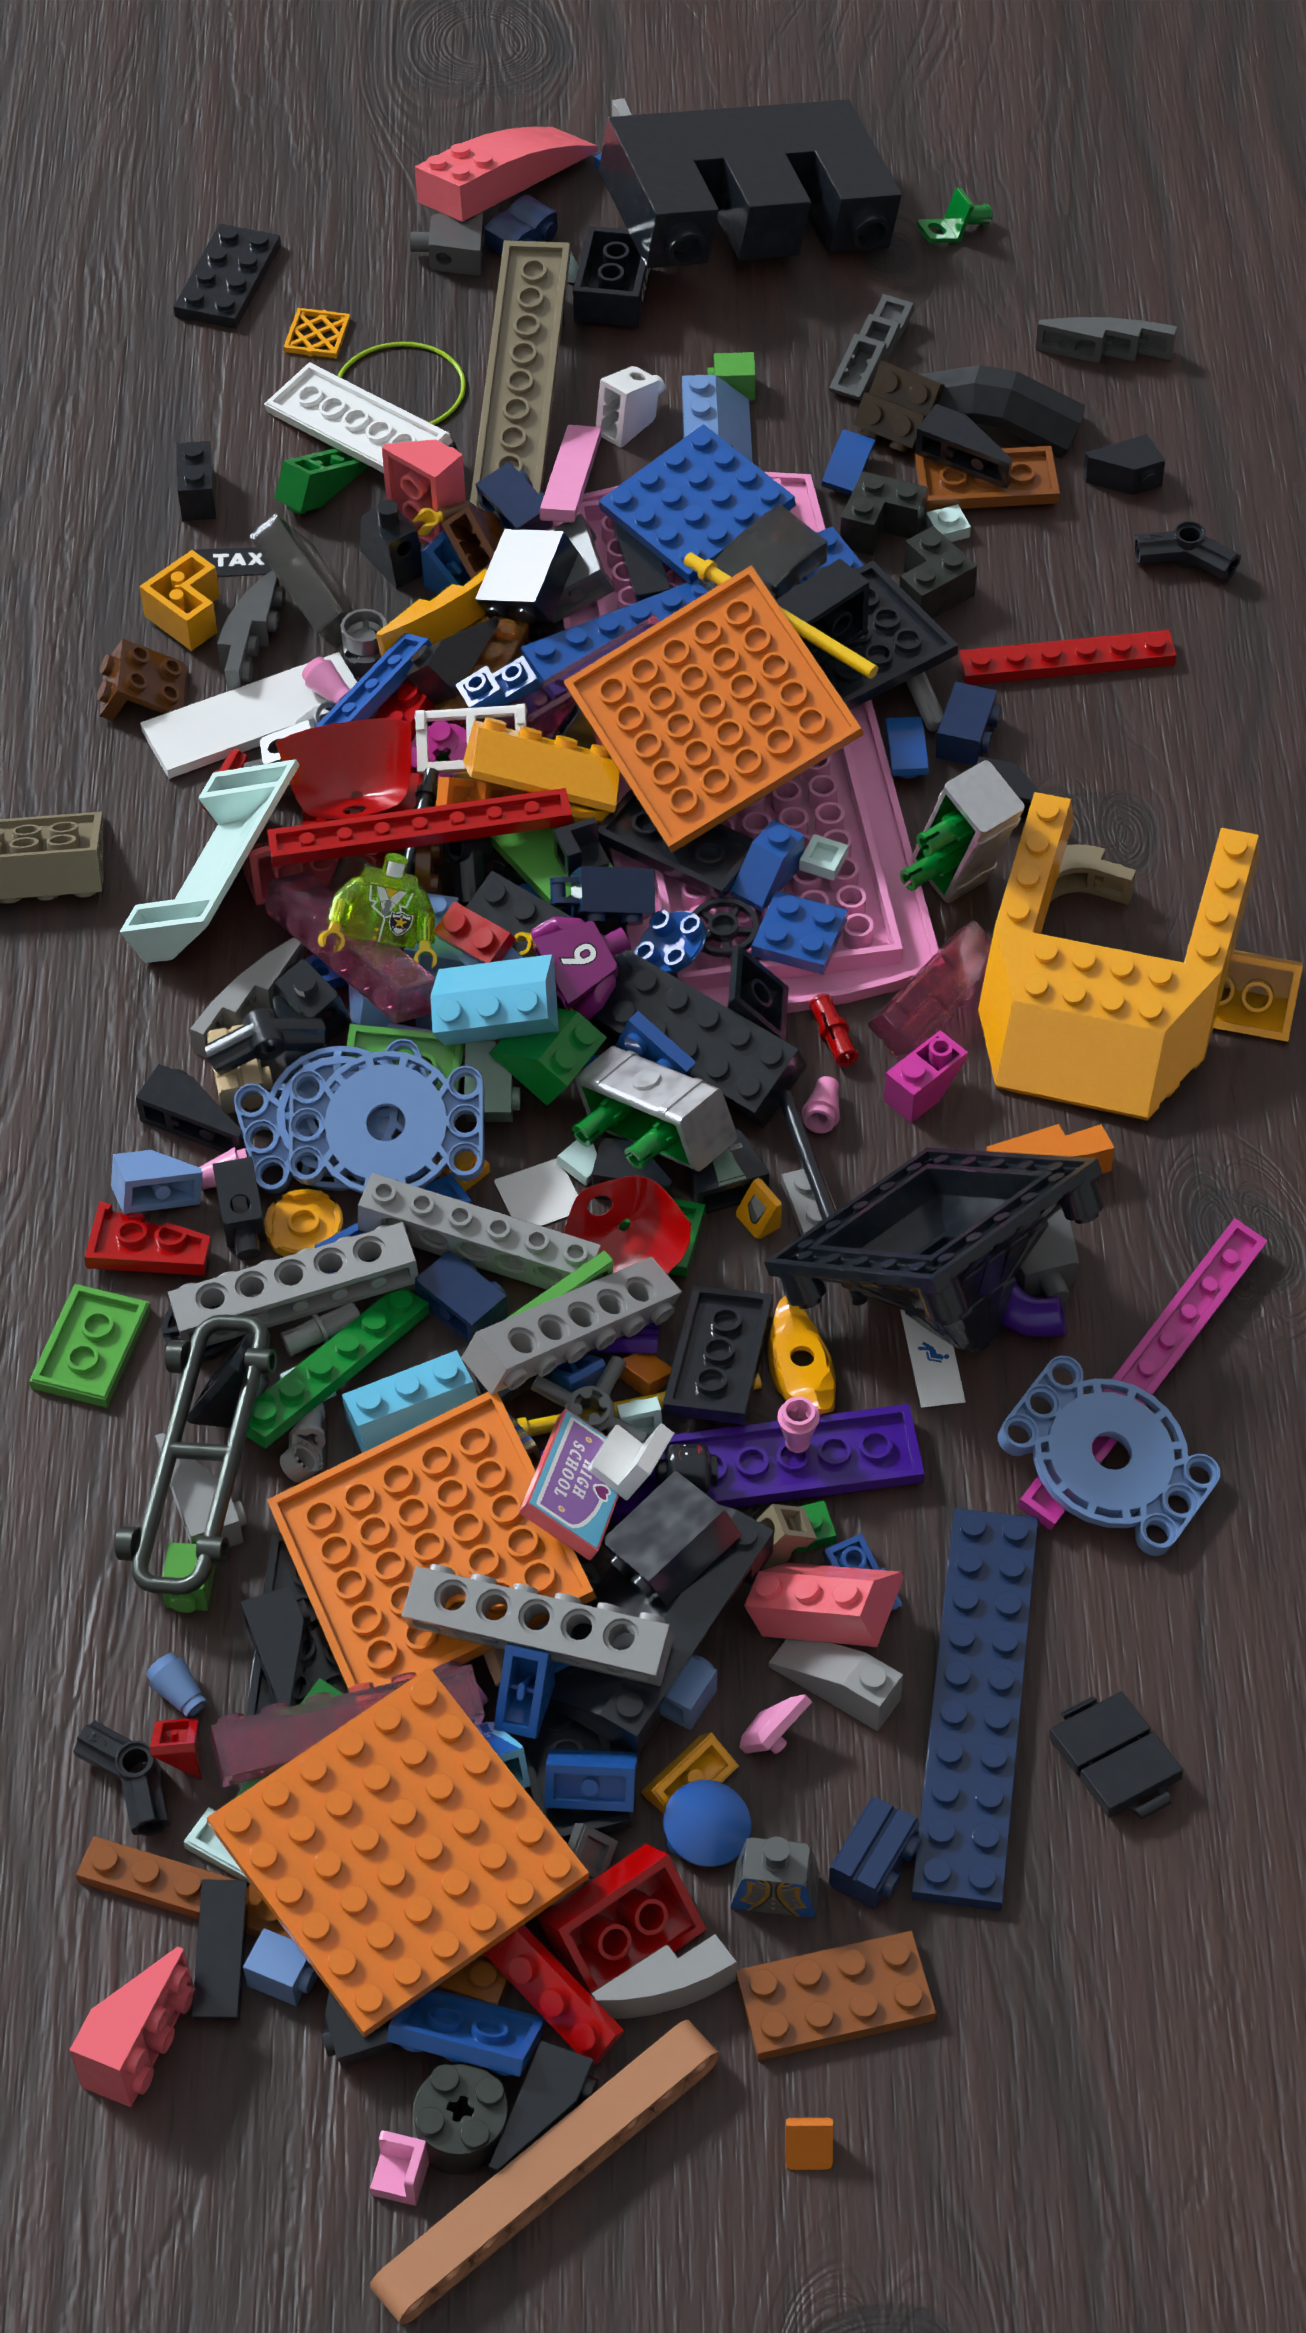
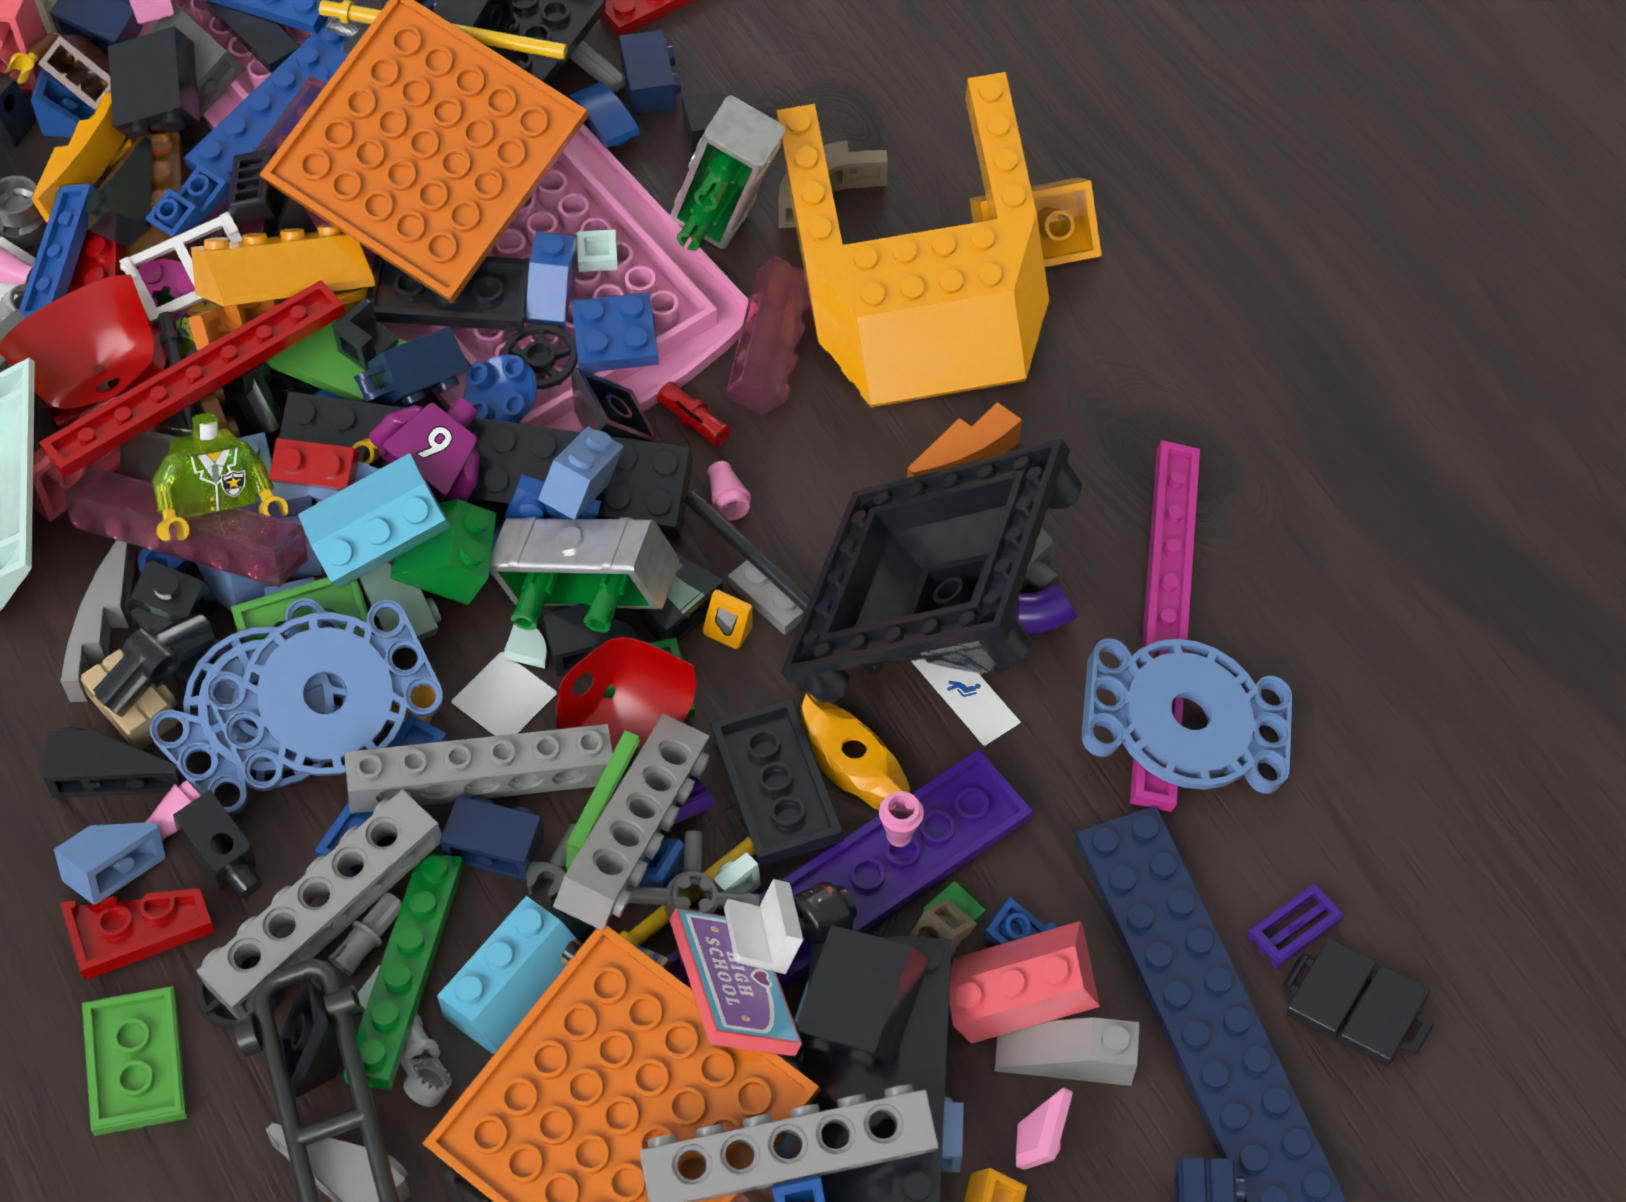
camera: 30 degrees left, 5 degrees up
light orange tile [264,1189,344,1257] -> none
orange slope [619,1353,672,1396] -> none
dark pink slope [884,1030,968,1123] -> none
none -> black slope [228,148,275,225]
none -> medium blue brick [538,426,624,520]
none -> dark purple tile [1246,883,1344,970]

